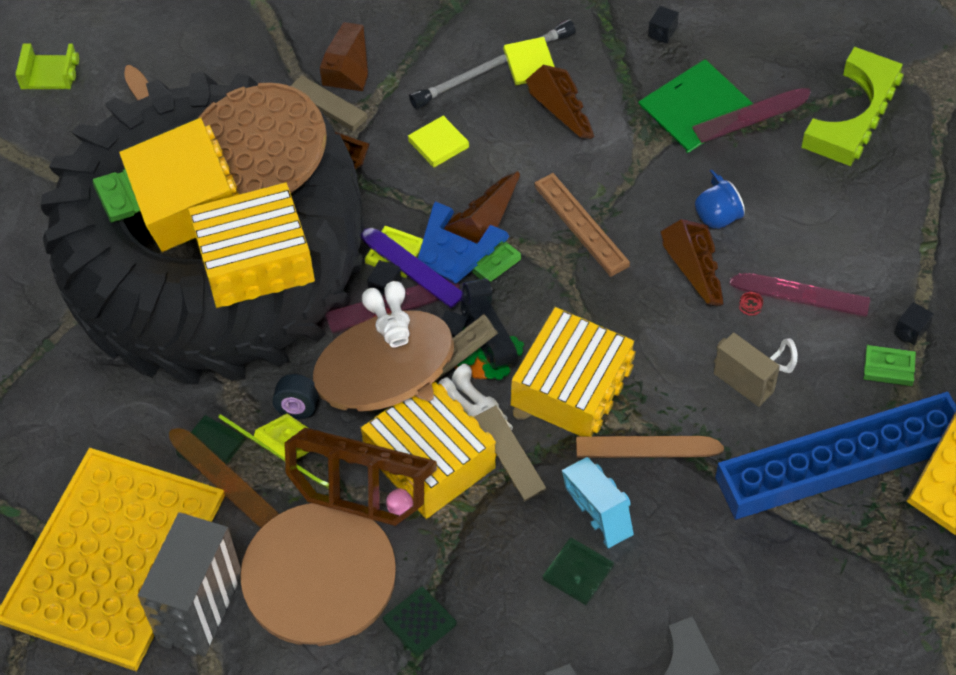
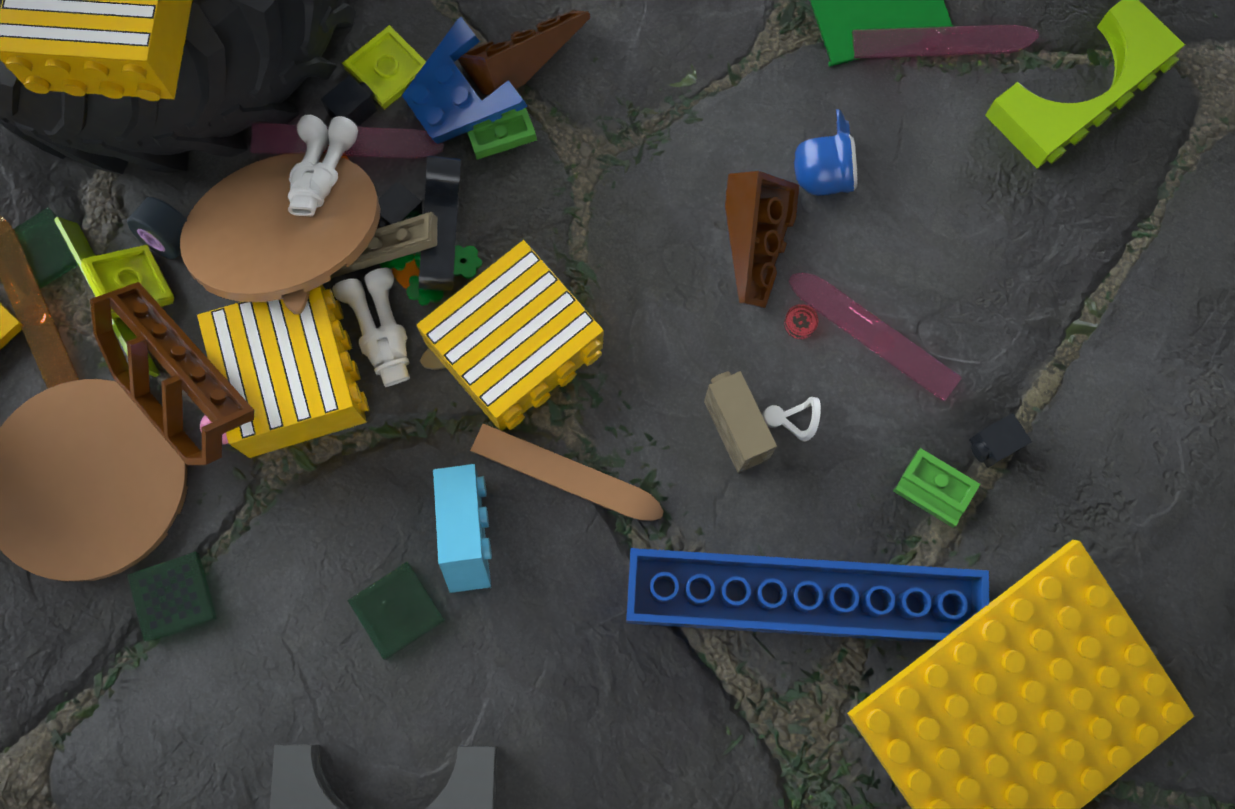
camera: 20 degrees right, 20 degrees up
dark purple piece [361,228,462,308] -> none
dark tan tile [474,405,546,502] -> none
medium nougat tile [535,173,630,277] -> none

